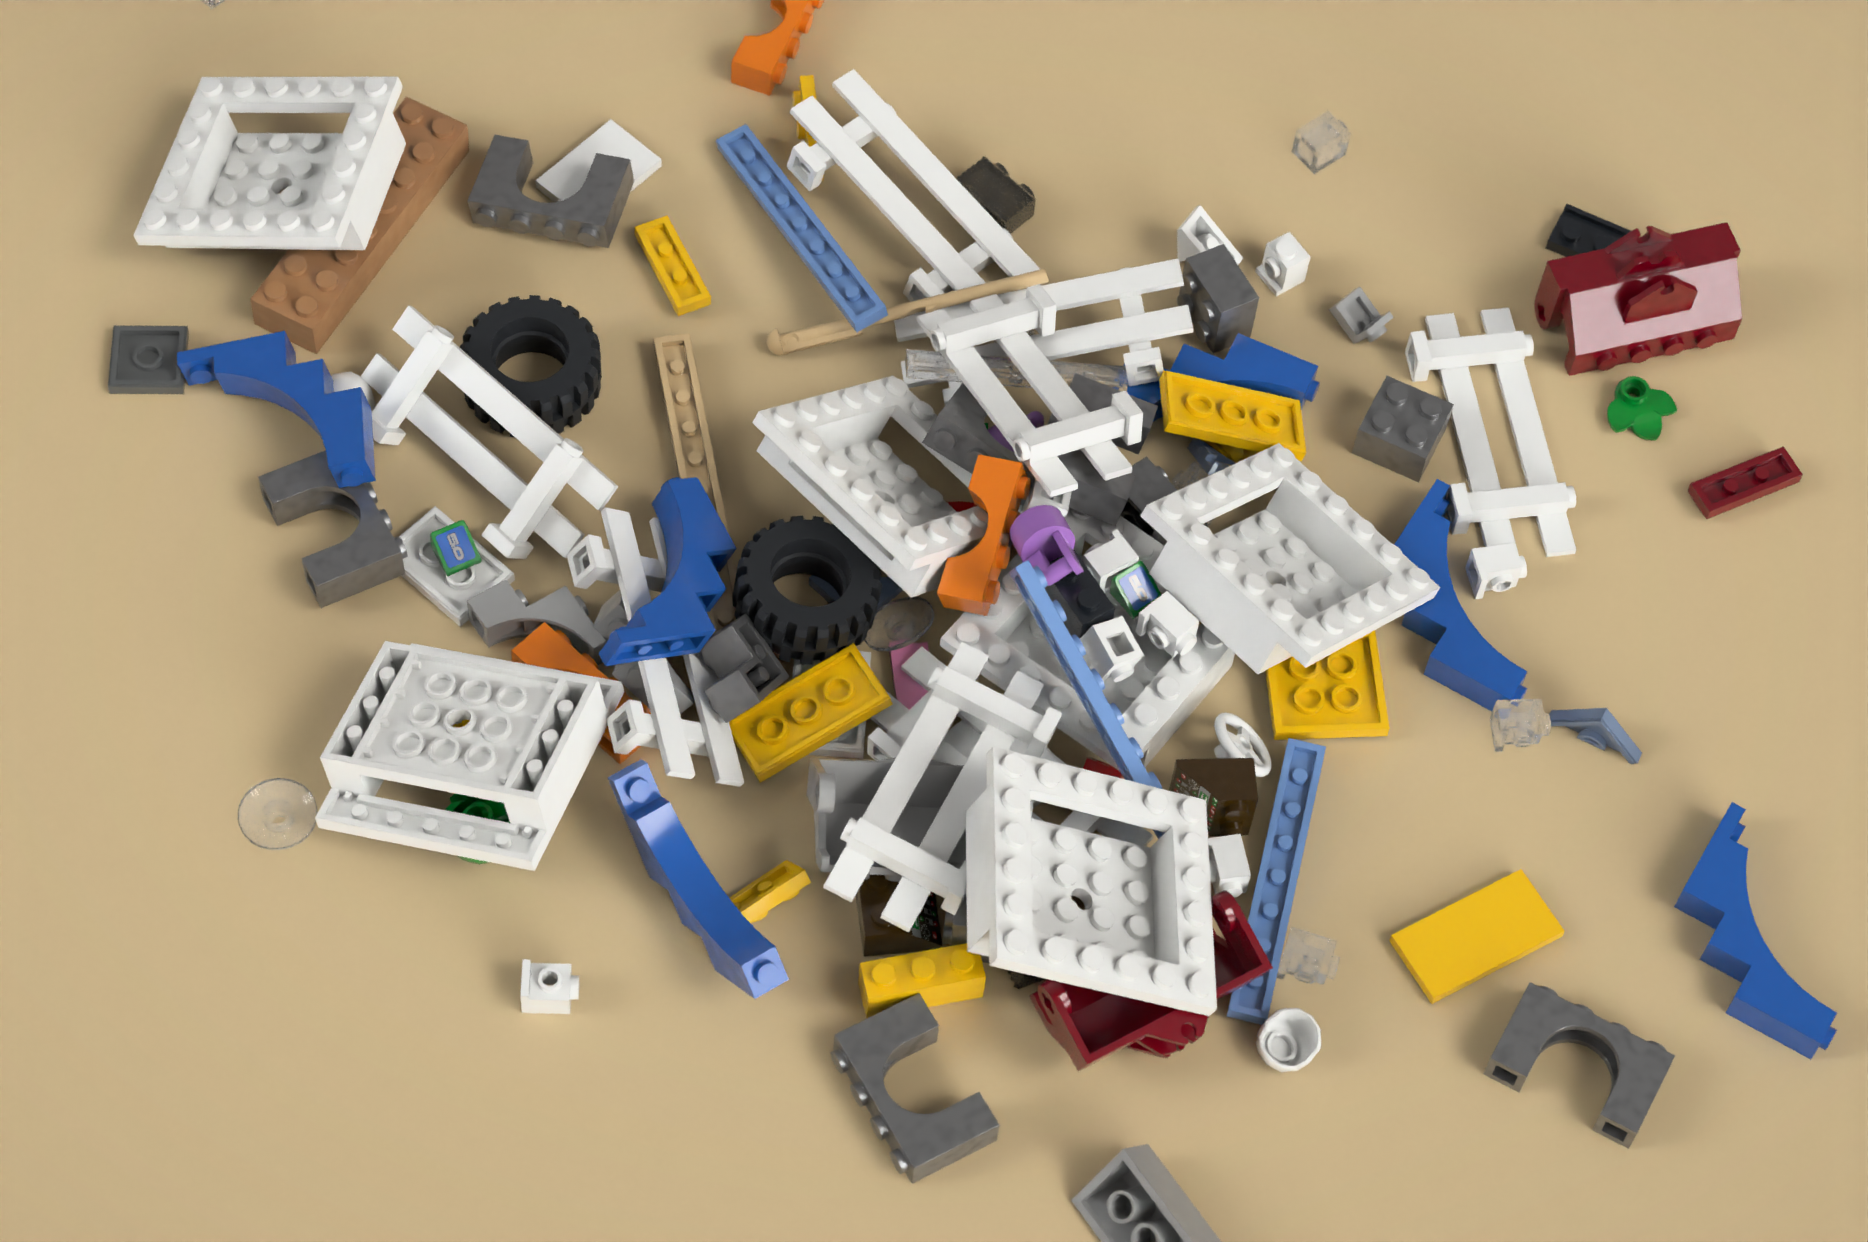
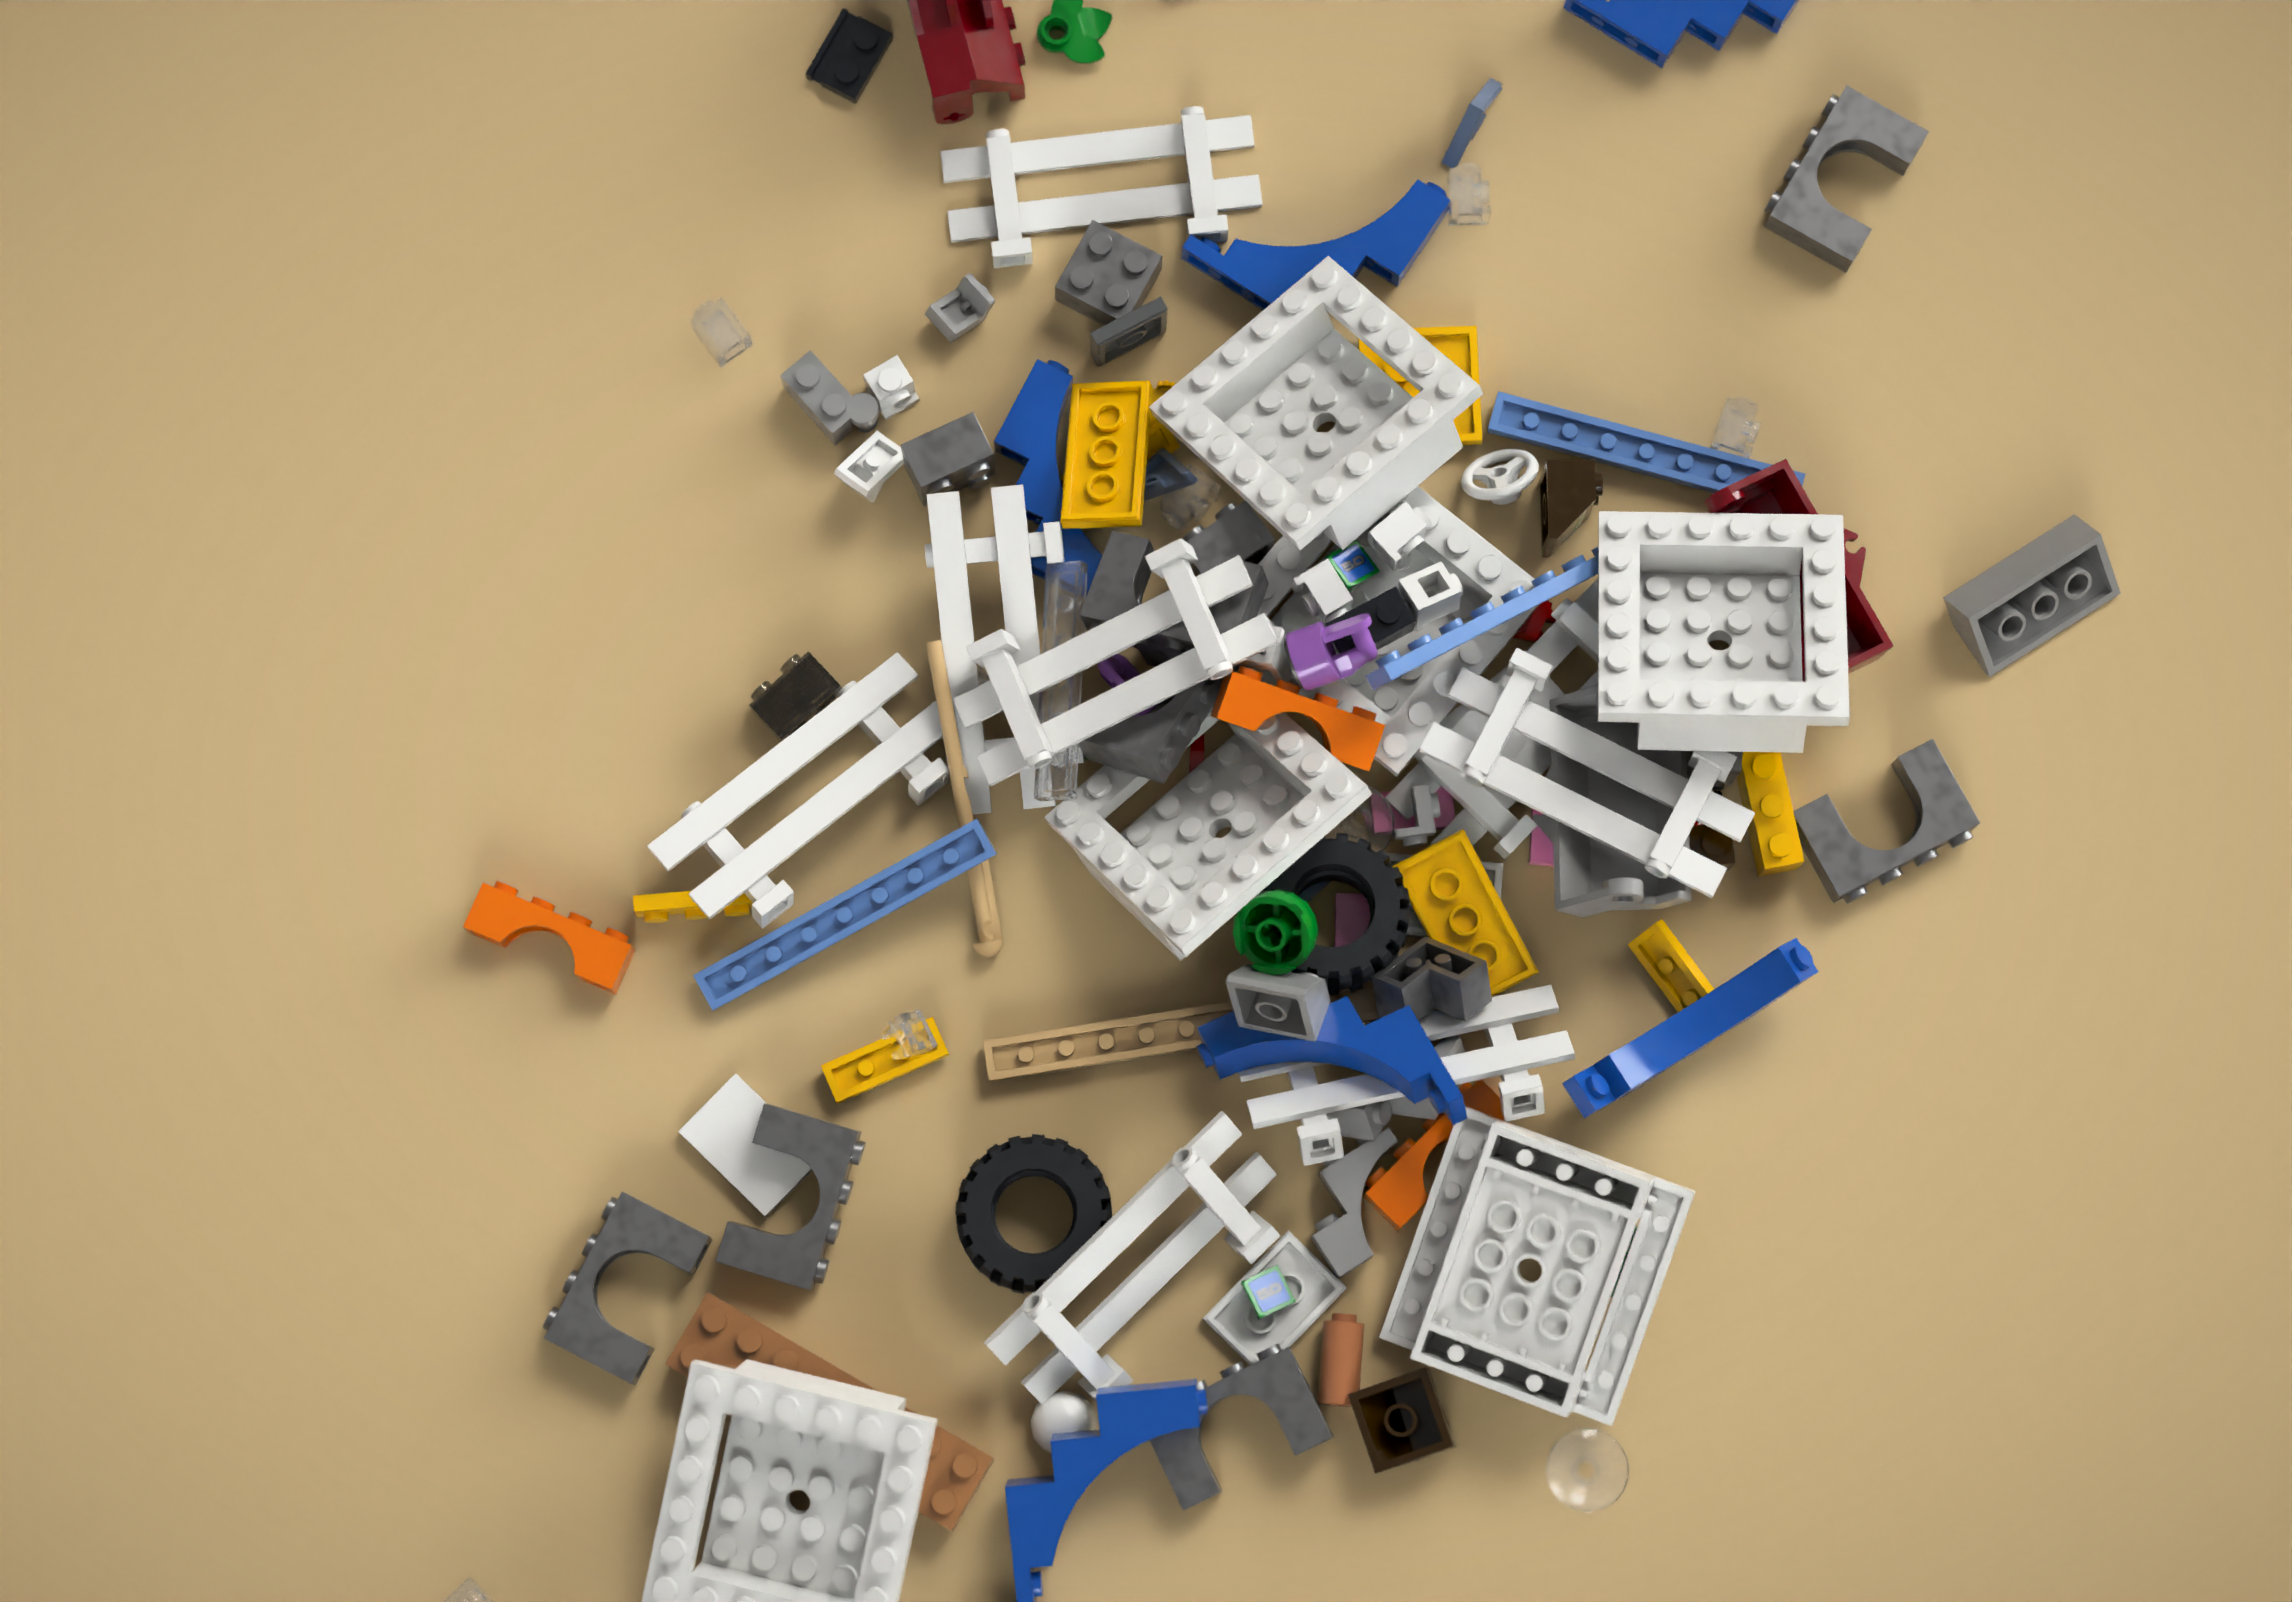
camera: 85 degrees left, 20 degrees up
white brick [520,959,579,1014] -> none
white brick [1208,834,1251,898] -> none
white hair [1256,1008,1321,1072] -> none
yellow tile [1389,869,1564,1004] -> none
white brick [1465,542,1527,599] -> none
none -> flat silver arch [543,1192,713,1386]
none -> light grey hinge [780,350,879,445]
none -> clear tile [882,1010,938,1060]
none -> dark grey tile [1090,296,1168,366]
none -> light grey slope [1226,964,1330,1042]
none -> green cylinder [1233,889,1318,975]
none -> nougat brick [1318,1313,1364,1407]
none -> dark brown slope [1348,1367,1457,1474]
none -> light grey bracket [1392,784,1441,847]

